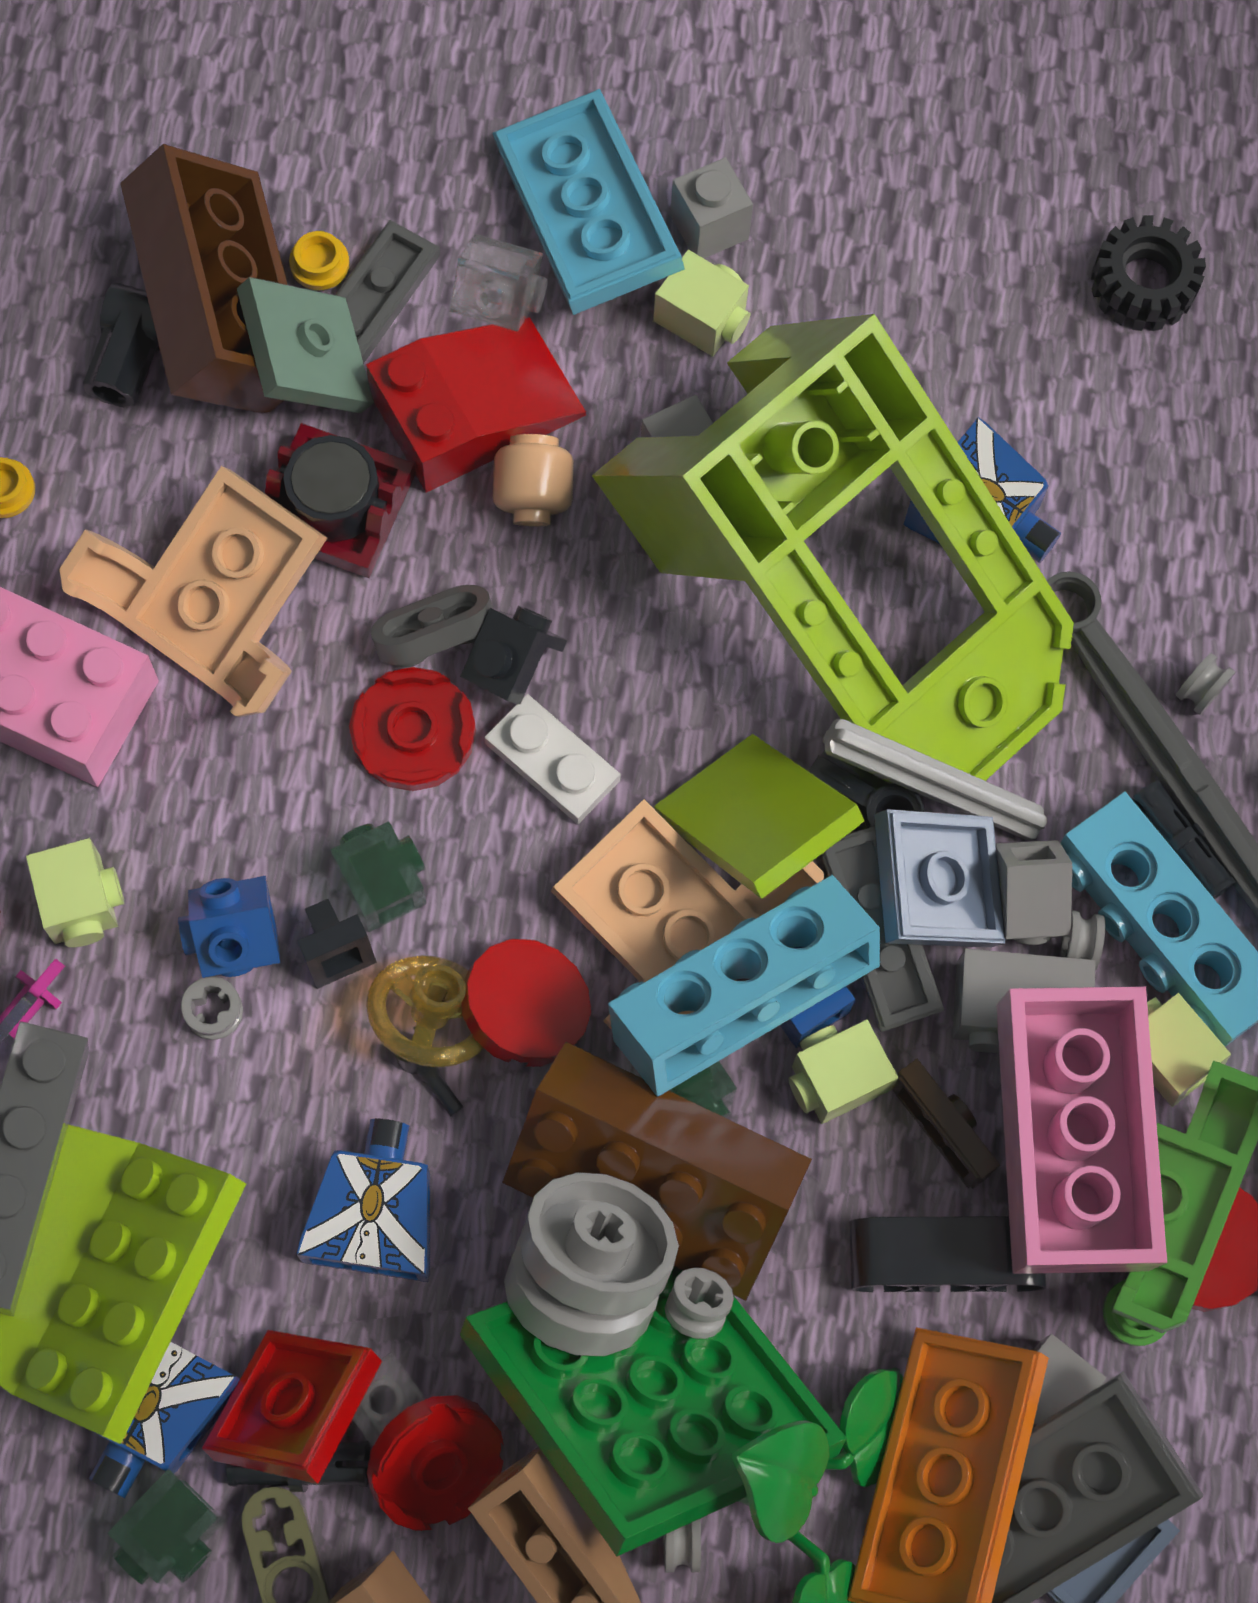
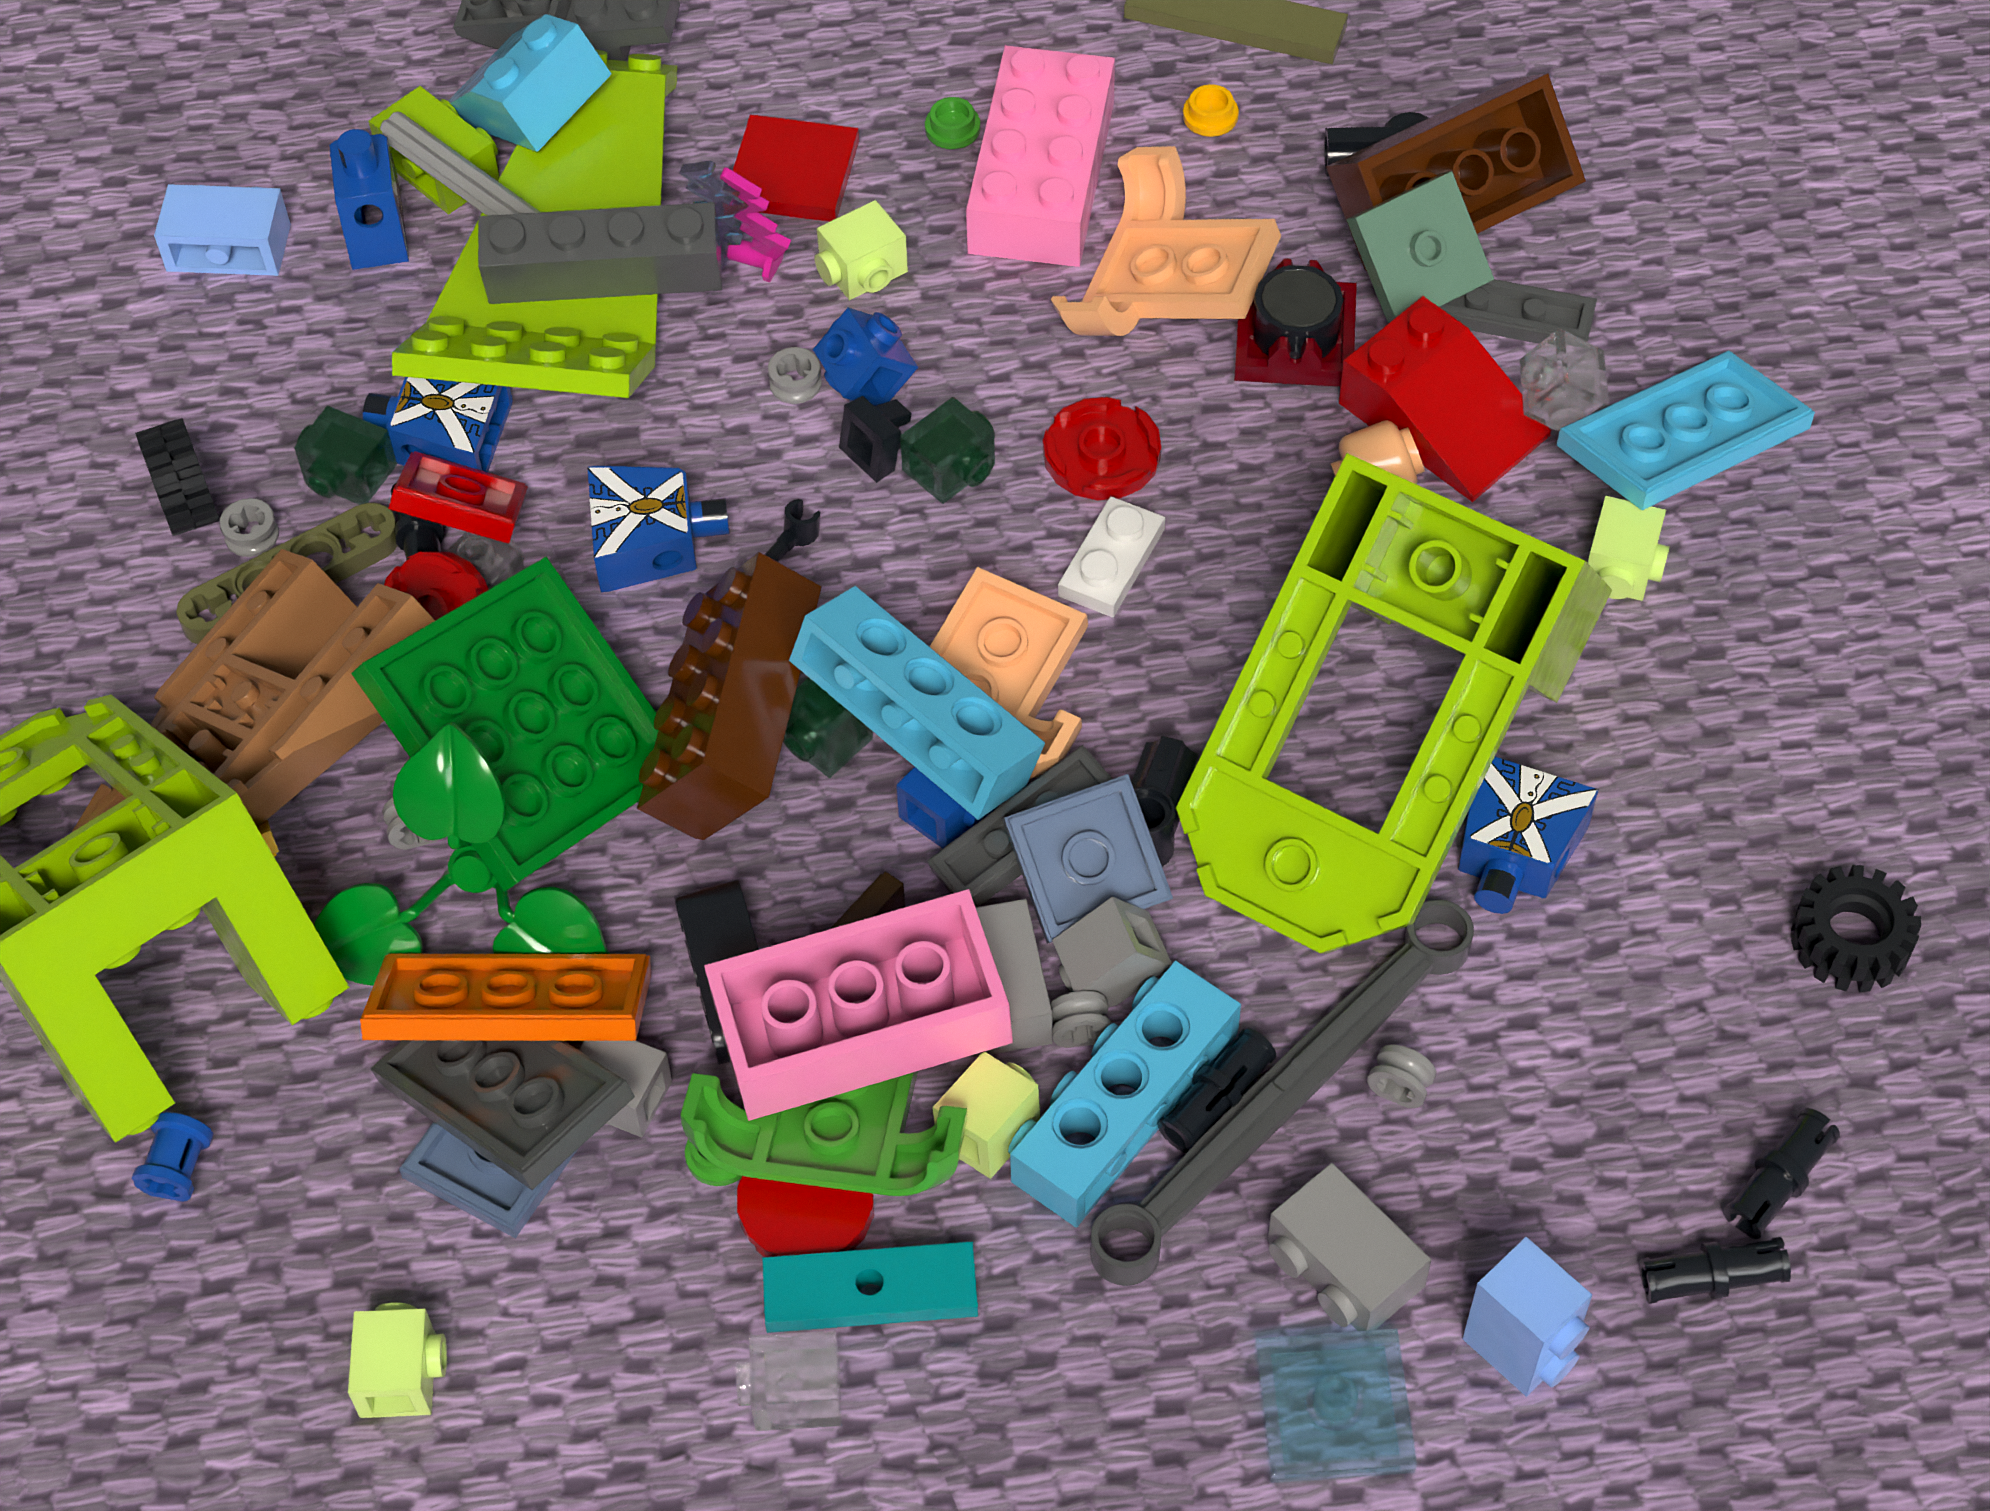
camera: 80 degrees right, 15 degrees down
yellow plate [289,231,349,290] -> none
clear yellow piece [366,955,483,1067] -> none
dark grey plate [371,585,493,667] -> none
black bracket [460,605,568,704] -> none
red tile [461,939,591,1067] -> none
light grey wheel [504,1173,679,1356] -> none
lime tile [654,733,864,899] -> none
light grey bush [664,1268,734,1339] -> none
light grey brick [670,157,753,258] -> none
yellowish green brick [788,1019,898,1124] -> none
light grey axle [823,719,1047,841] -> none

